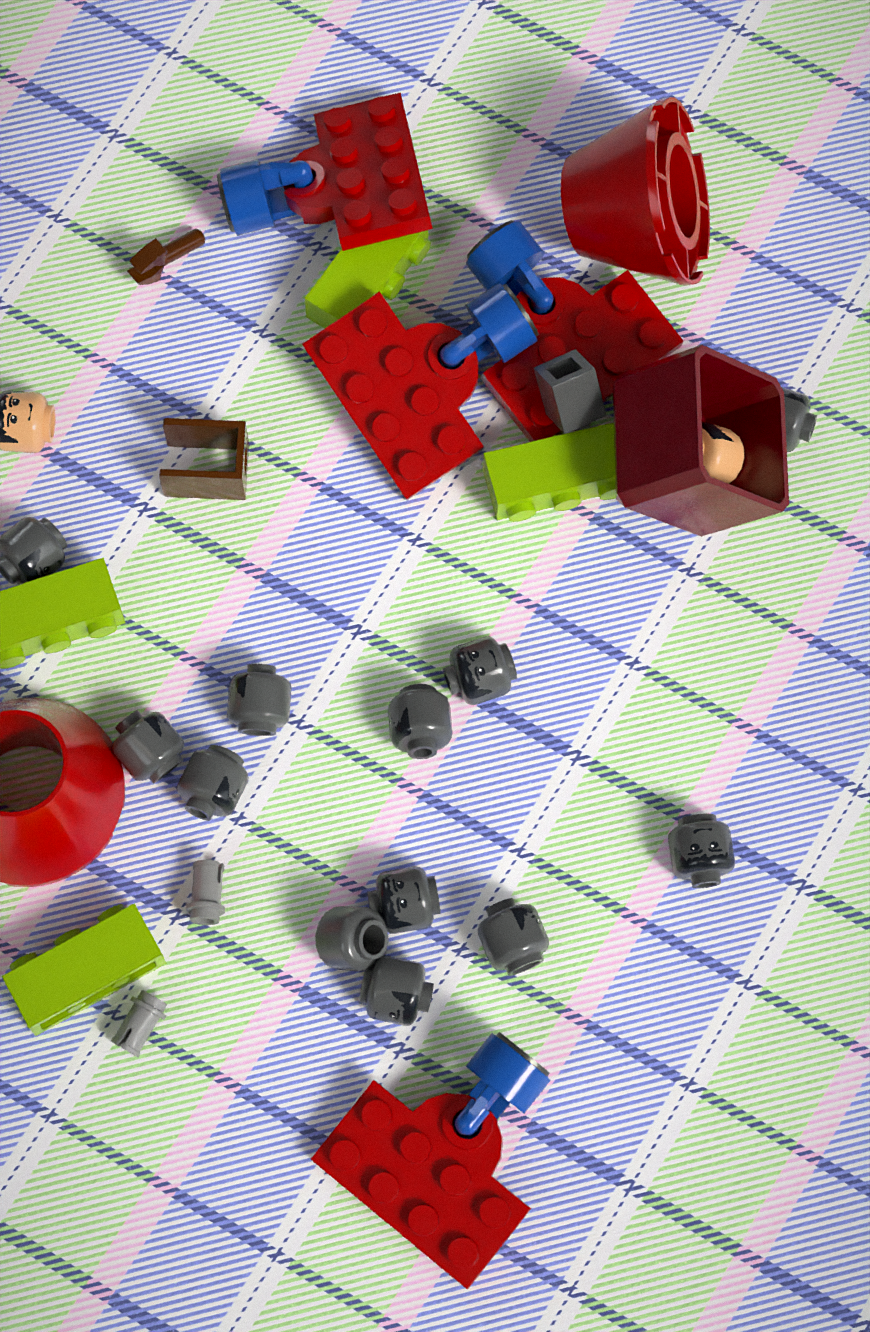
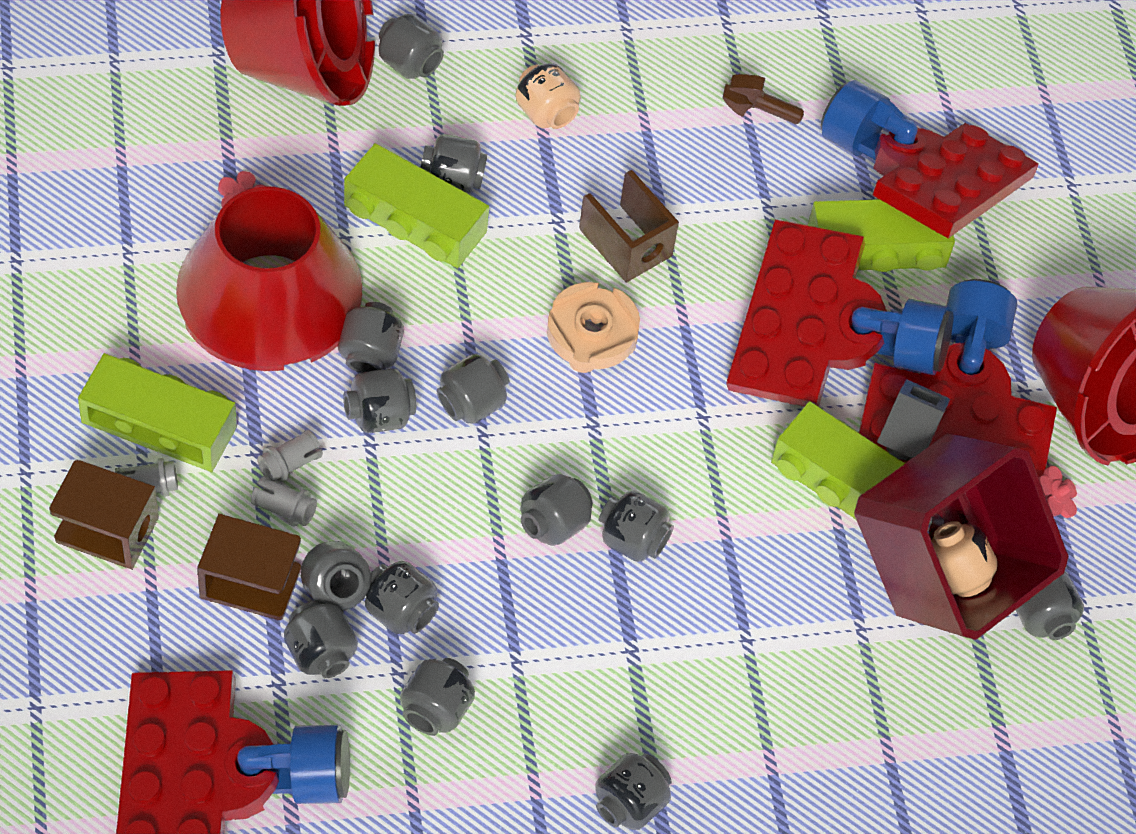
camera: 45 degrees right, 15 degrees down
none -> reddish brown piece [49,460,159,570]
none -> reddish brown piece [197,513,301,620]
none -> light grey pin [251,476,317,527]
none -> light nougat plate [547,282,640,373]
none -> coral plant [1039,466,1077,518]

